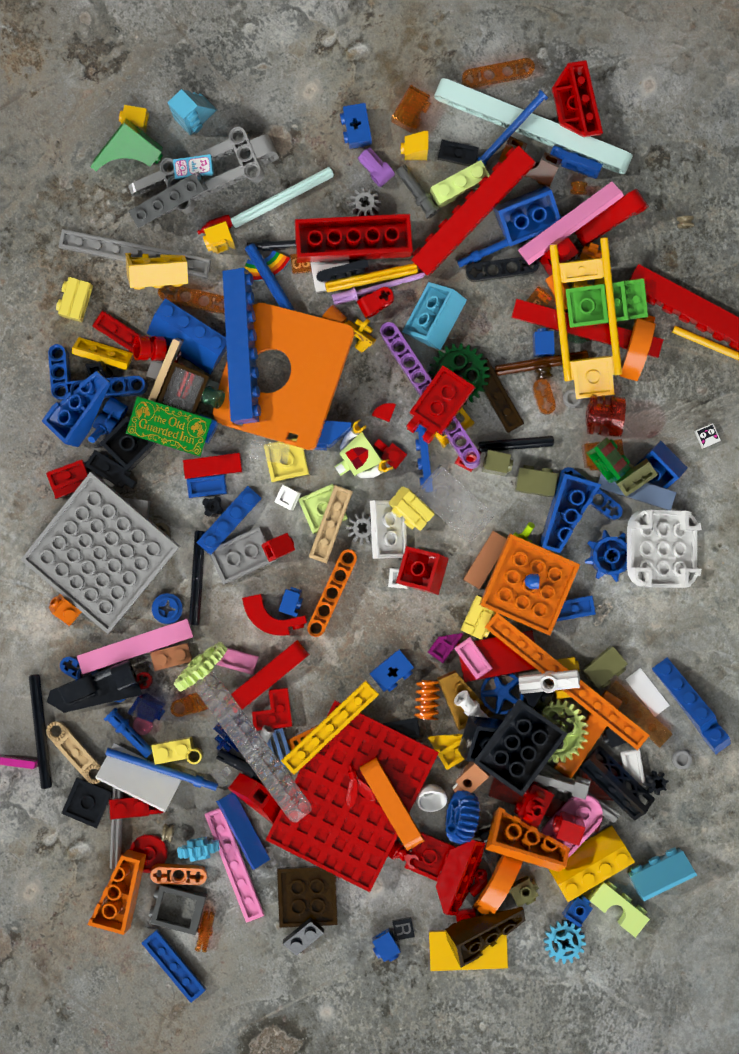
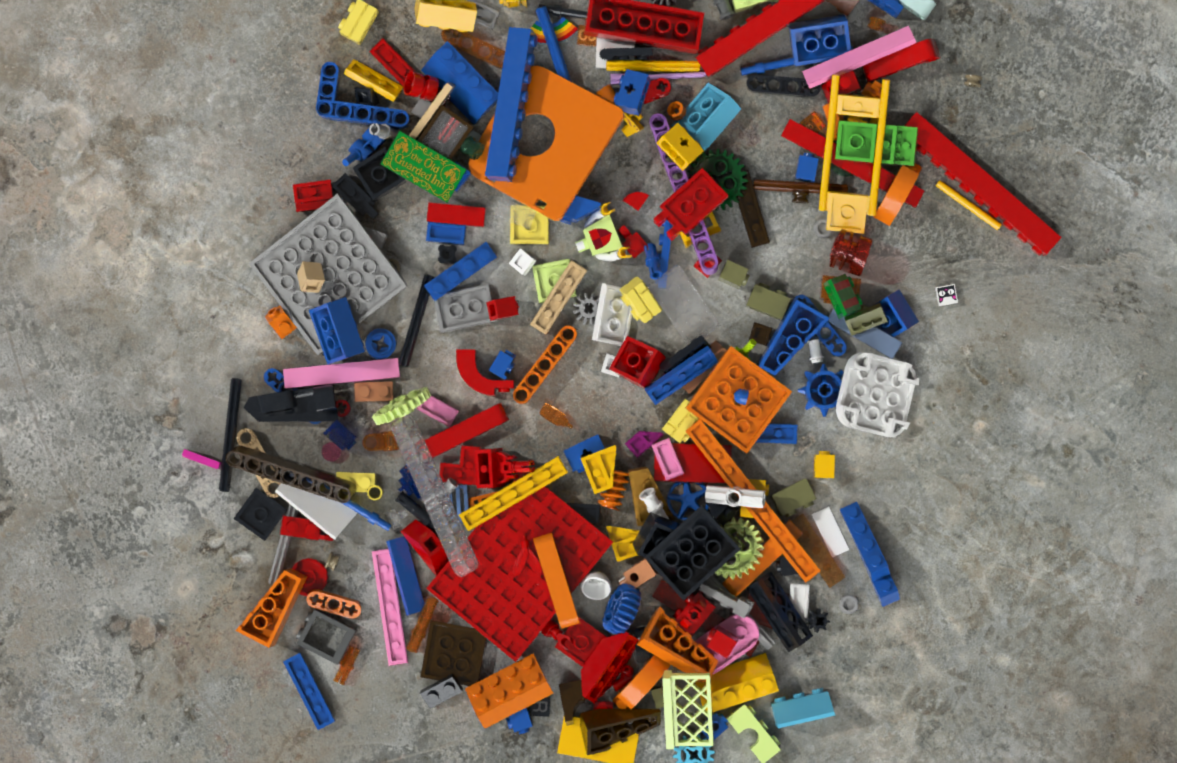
camera: 10 degrees right, 0 degrees up
blue wedge [42,371,110,447] -> none
blue pin [104,708,152,759] -> none
medium azure gear [177,837,220,861] -> none
black axle [478,436,554,452] -> none
clear orange beam [532,379,556,415] -> none
none -> dark brown beam [226,445,356,503]
none -> tan panel [297,261,325,293]
none -> blue slope [309,297,365,365]
none -> light grey pin [369,123,399,140]
none -> clear orange pin [406,596,439,653]
none -> orange brick [465,653,554,729]
none -> red brick [474,448,535,488]
none -> clear orange piece [539,403,573,429]
none -> dark brown arch [559,680,586,726]
none -> yellow wing [581,445,616,494]
none -> blue brick [614,69,651,116]
none -> blue pin [644,243,662,280]
none -> blue plate [644,345,718,405]
none -> yellow brick [657,123,704,171]
none -> black hinge [660,335,711,374]
none -> yellowish green fence [663,670,714,749]
none -> orange bush [667,101,686,121]
none -> dark brown tile [748,322,772,346]
none -> white pin [808,339,824,364]
none -> yellow brick [814,451,835,478]

